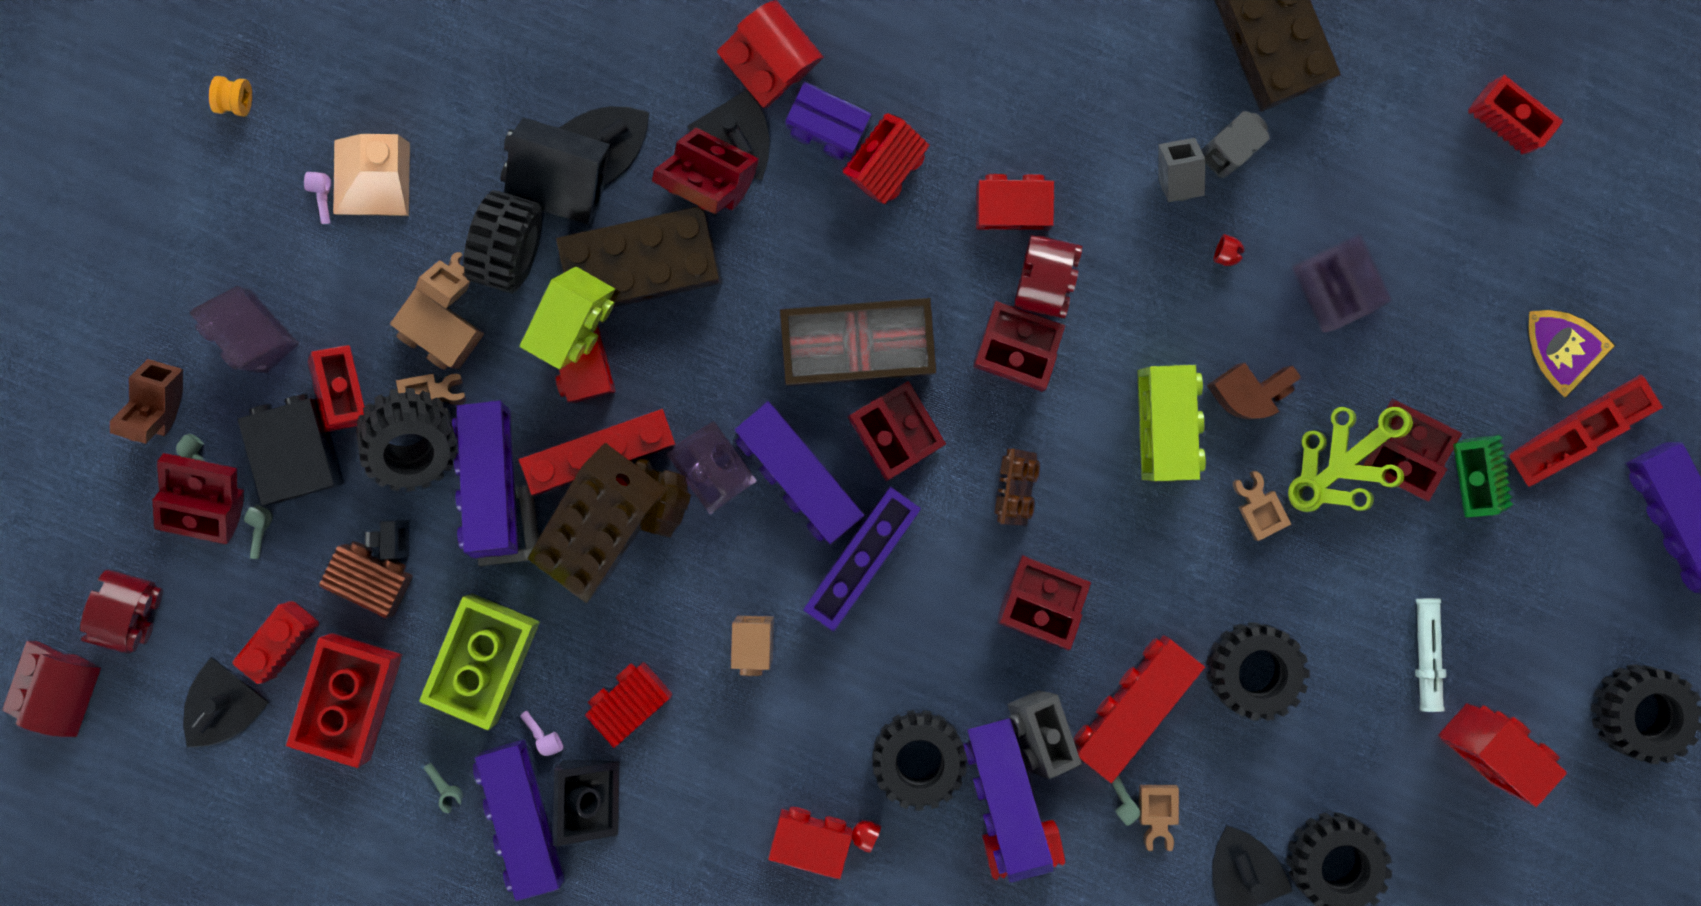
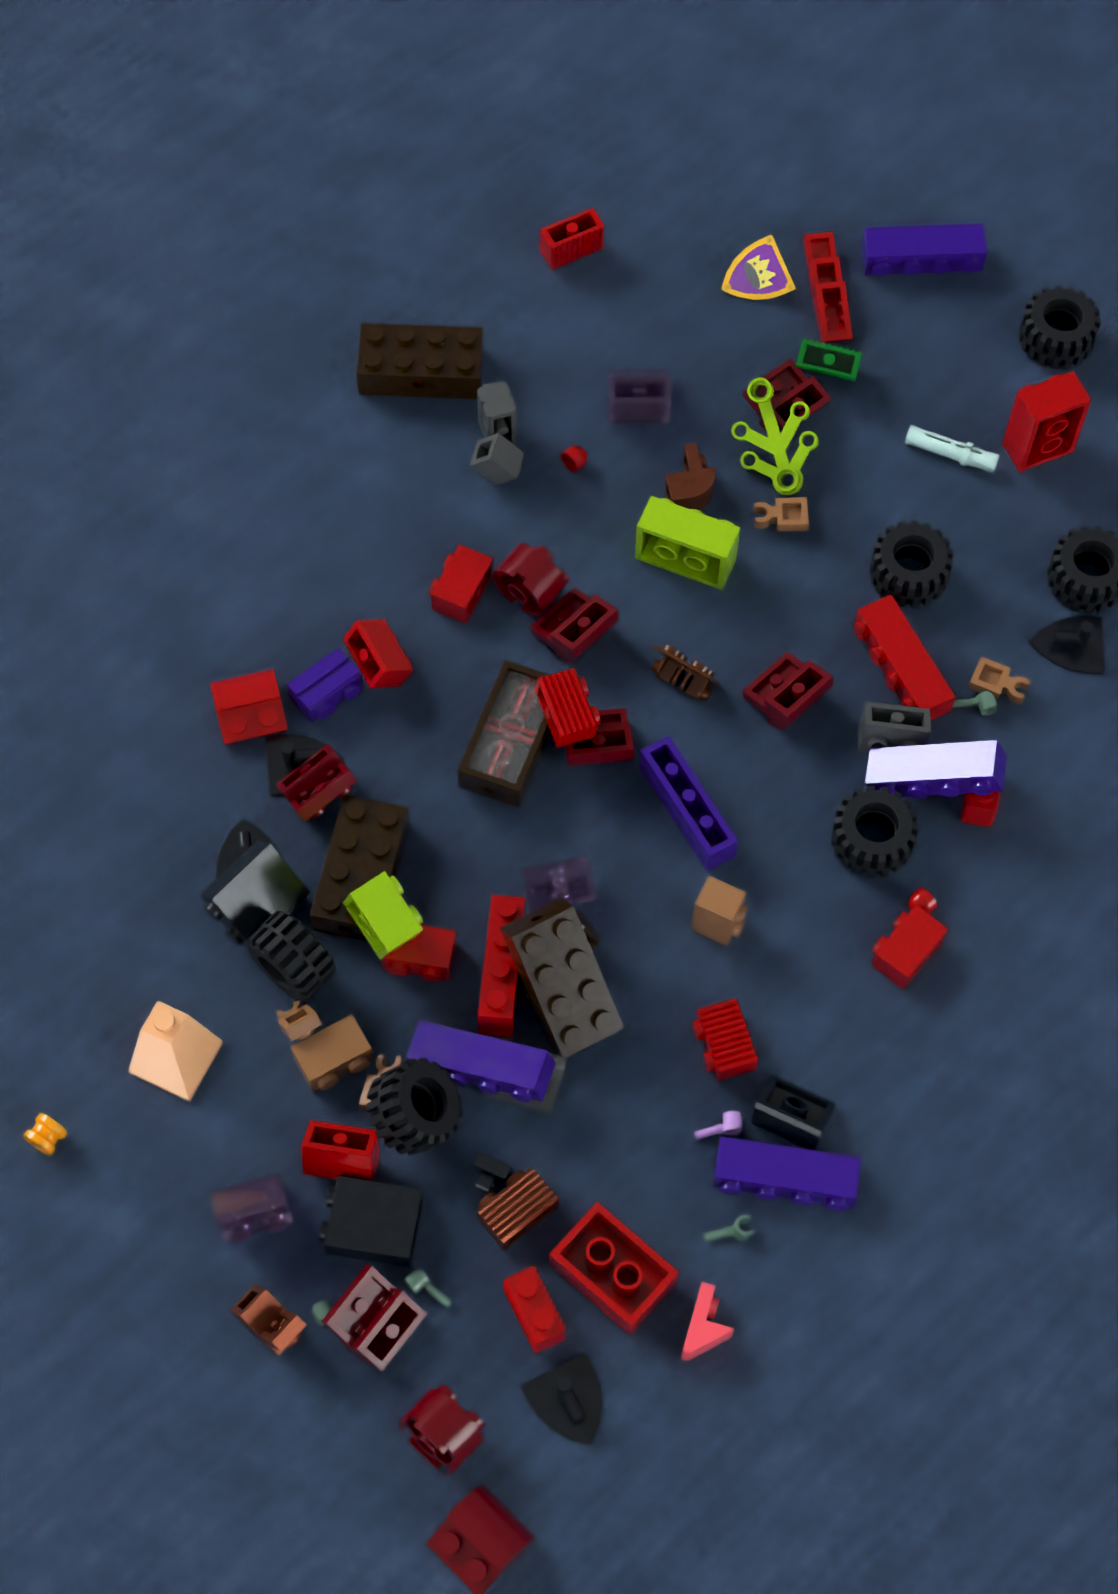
camera: 70 degrees left, 25 degrees down
lavender hand [304,172,331,224] -> none
lime brick [419,593,540,731] -> none
dark purple brick [734,401,865,544] -> none
none -> red brick [535,668,601,748]
none -> coral slope [681,1282,734,1361]

